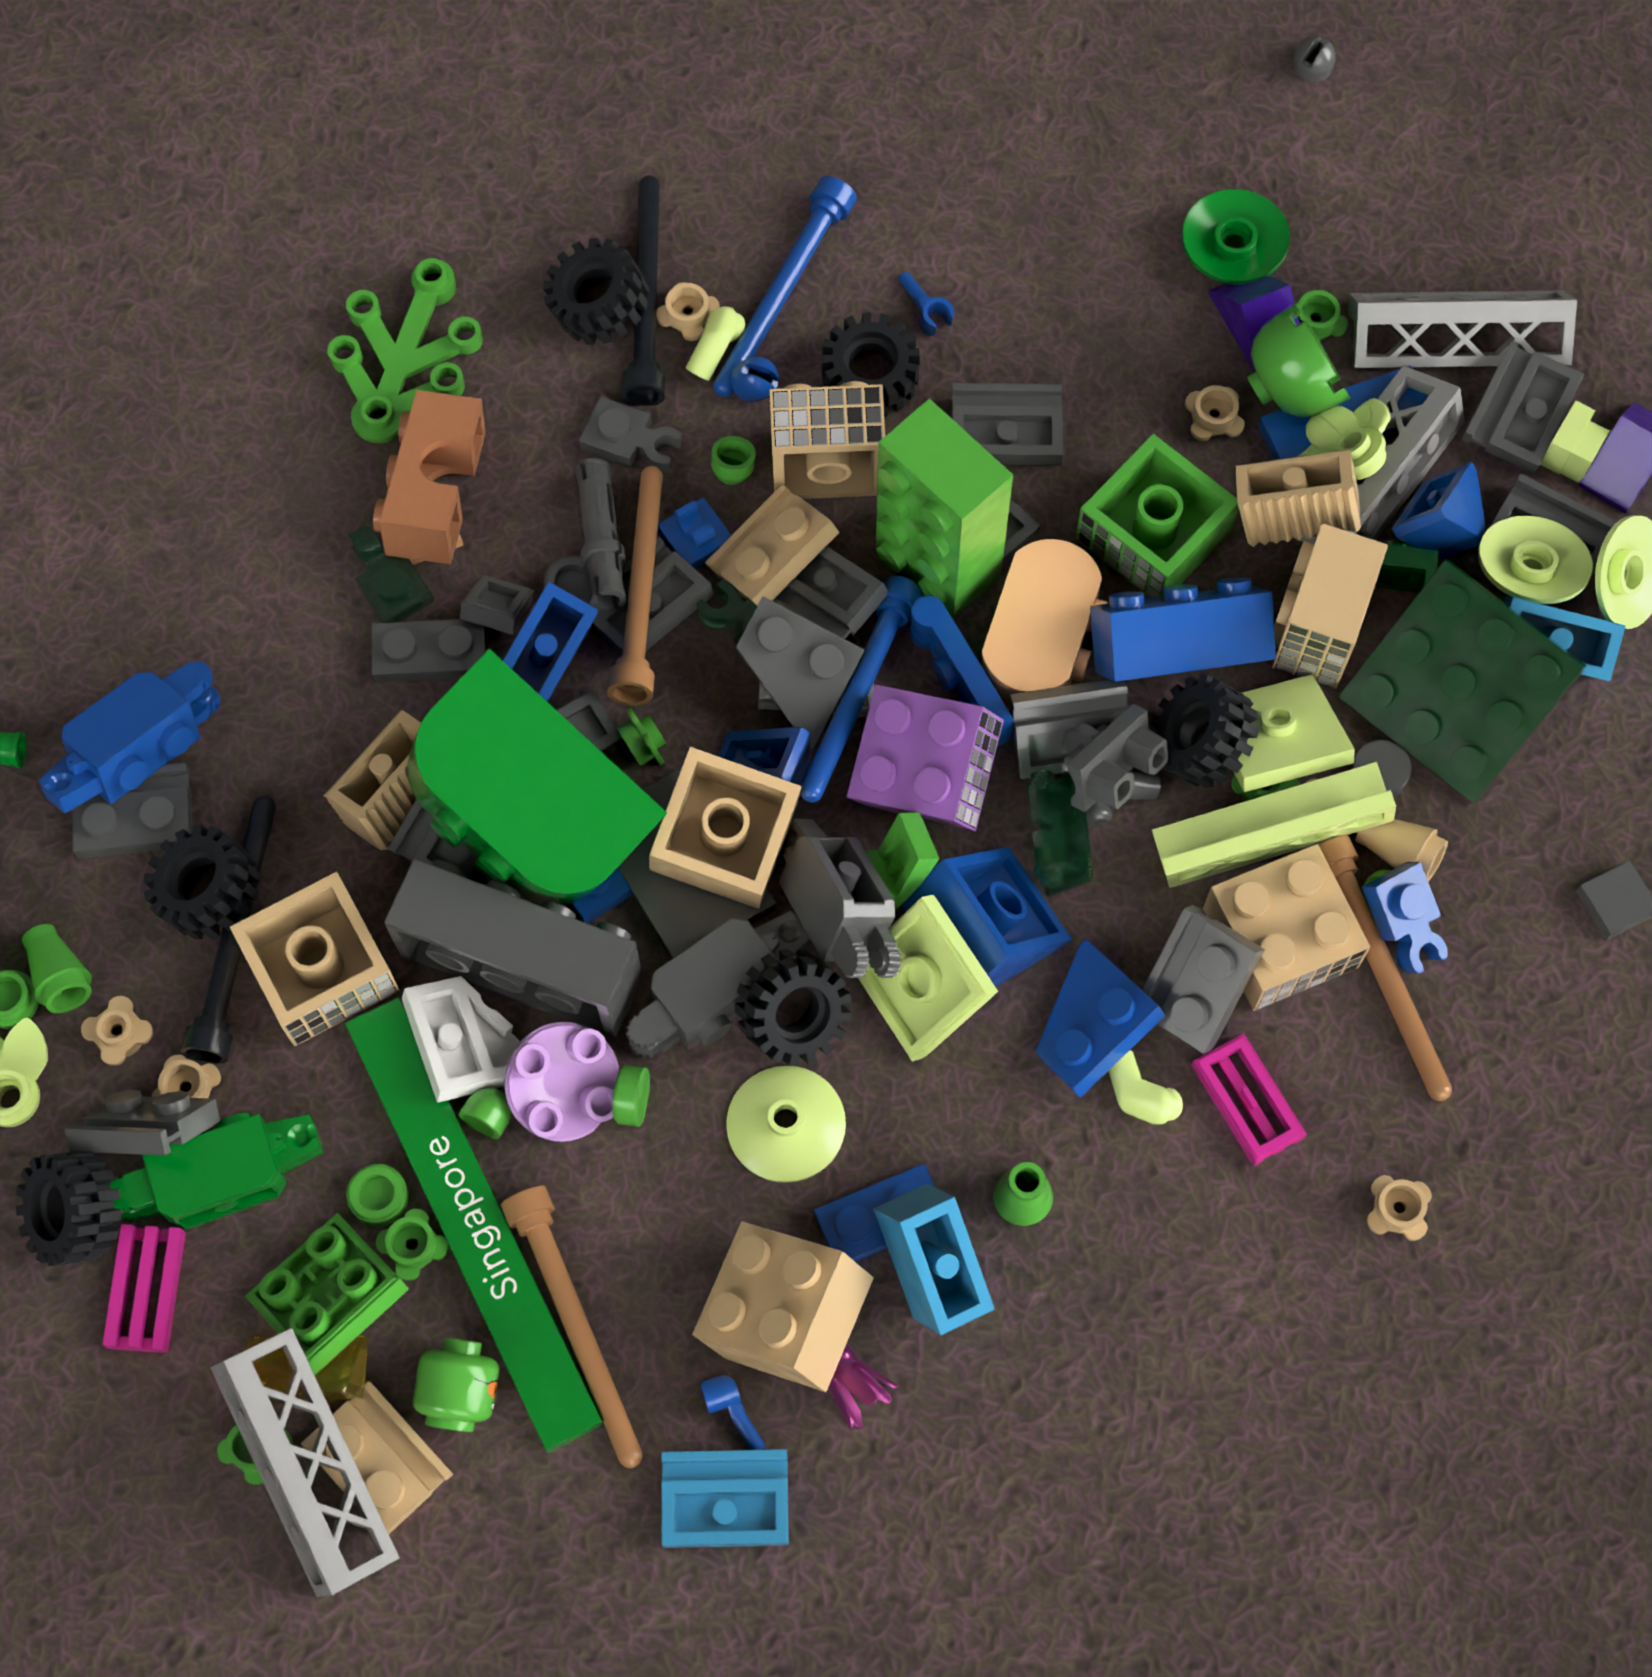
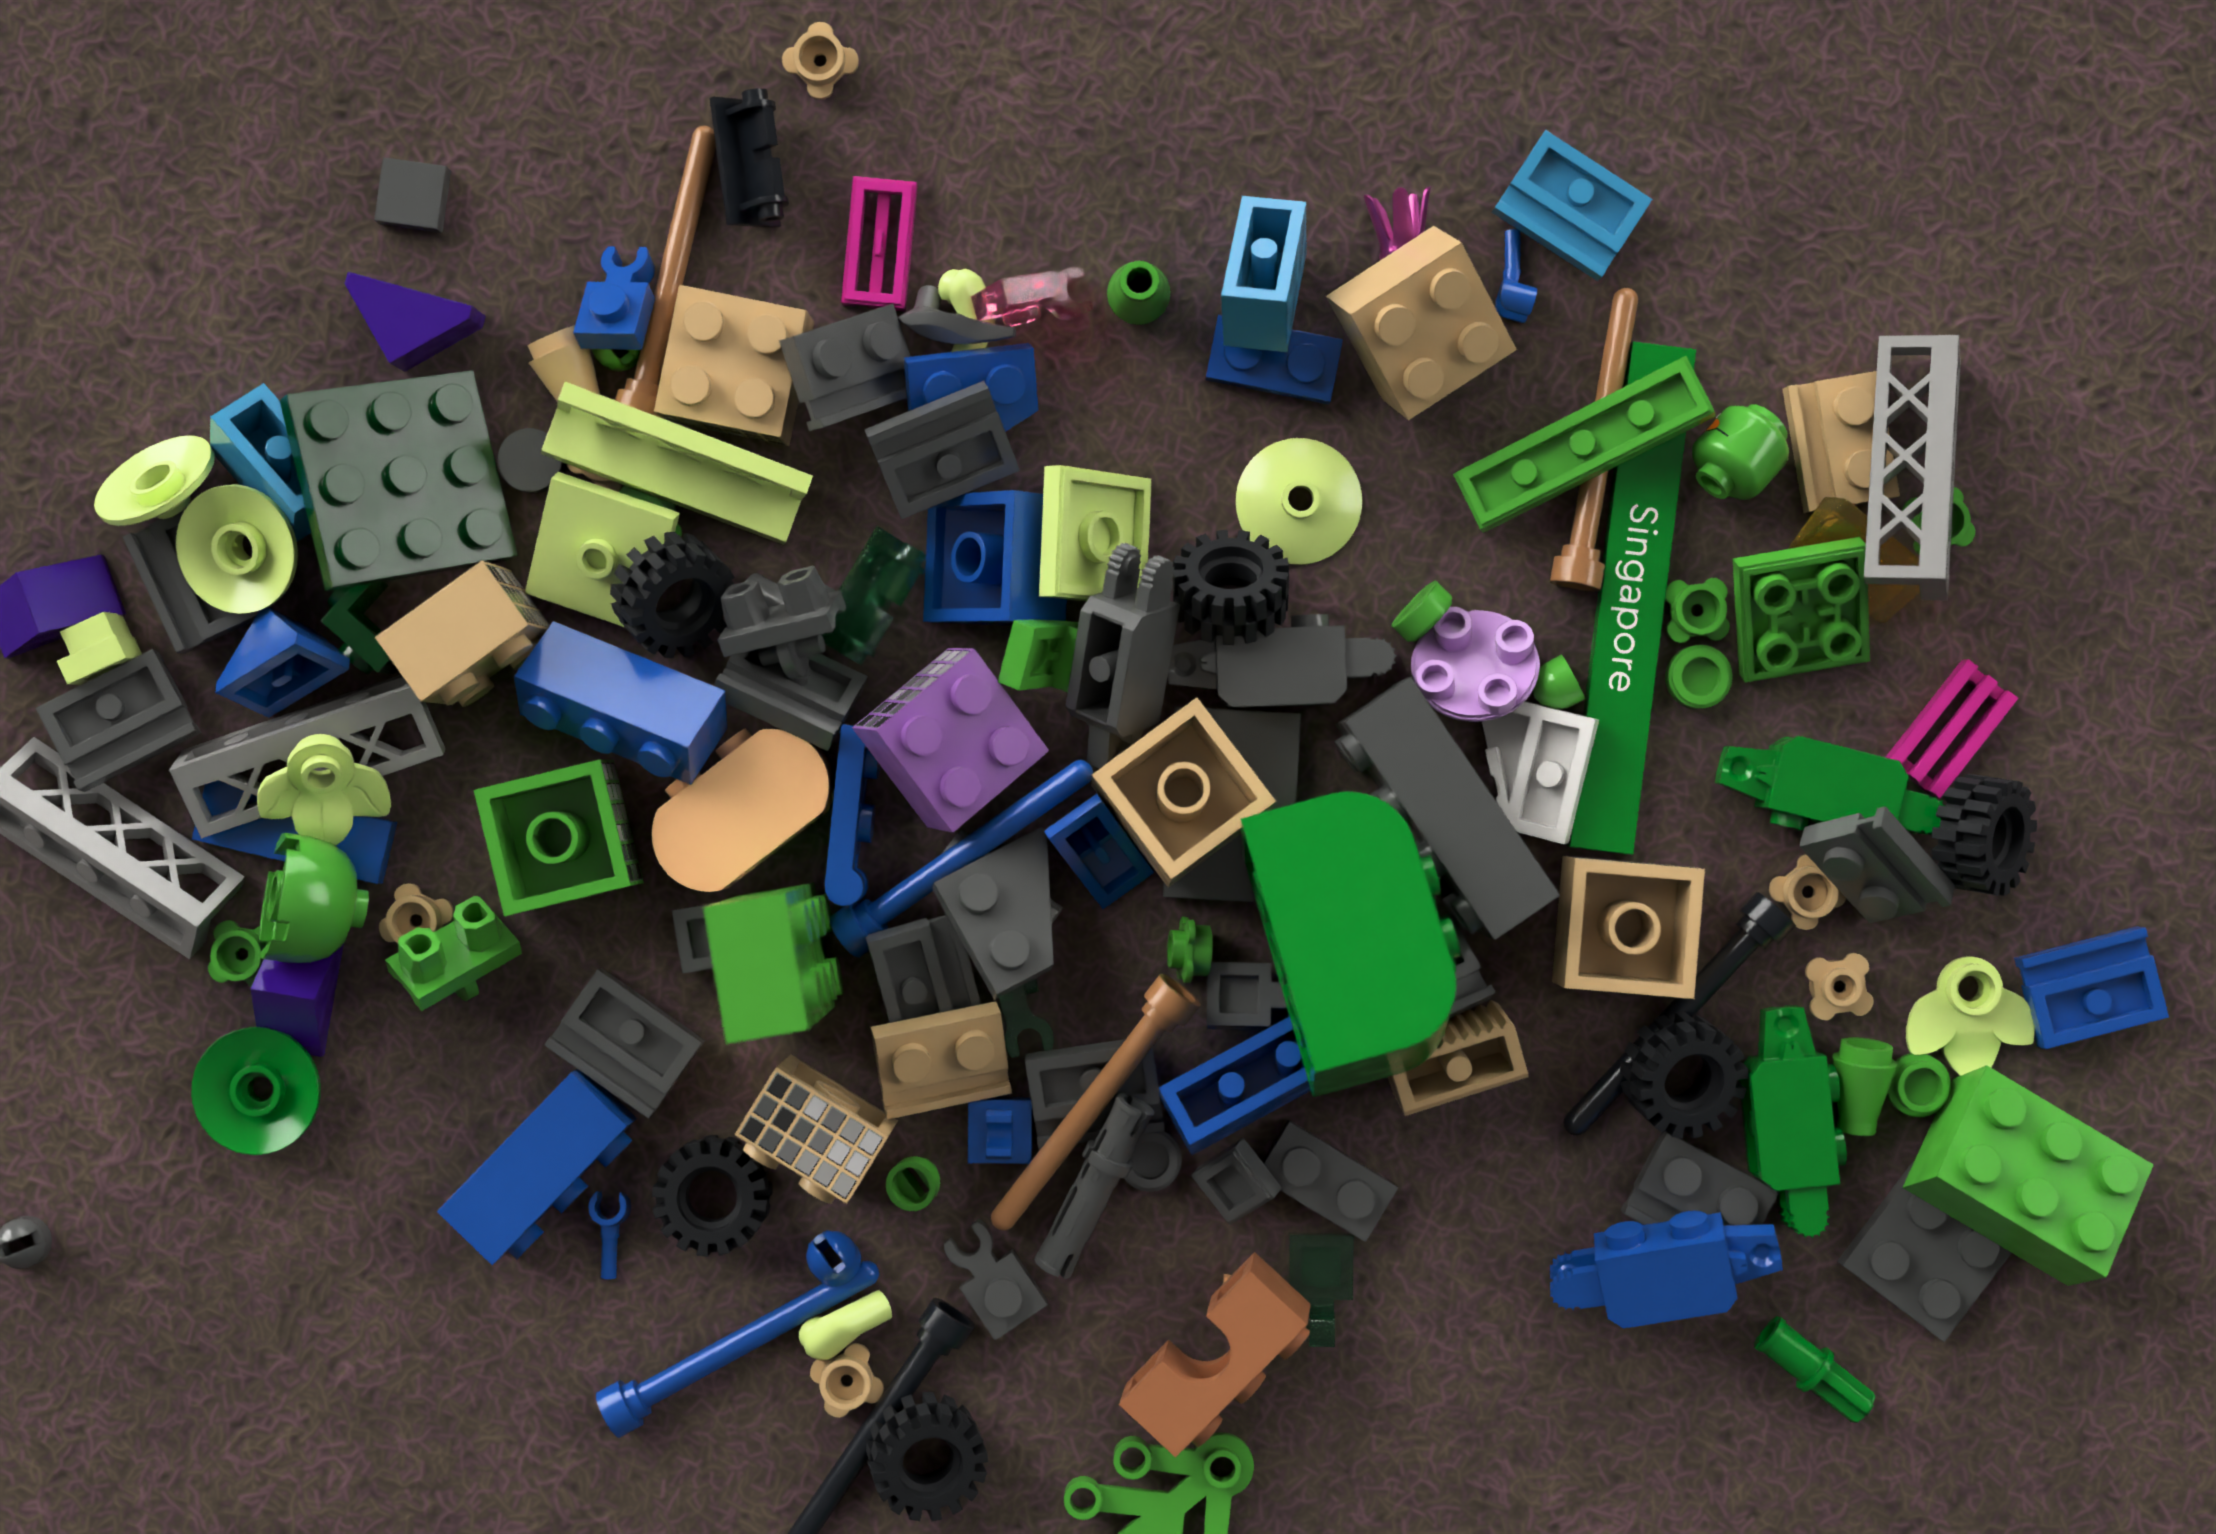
camera: 150 degrees left, 20 degrees up
tan brick [1236,449,1361,547] -> none
none -> dark purple slope [345,272,486,372]
none -> bright green hips [385,896,522,1011]
none -> blue brick [437,1069,637,1265]
none -> black hinge [709,88,789,227]
none -> dark grey plate [864,381,1020,520]
none -> dark grey bar [898,285,1016,344]
none -> clear pink plate [971,267,1093,327]
none -> bright green tile [1453,356,1716,533]
none -> green hinge [1738,1005,1847,1238]

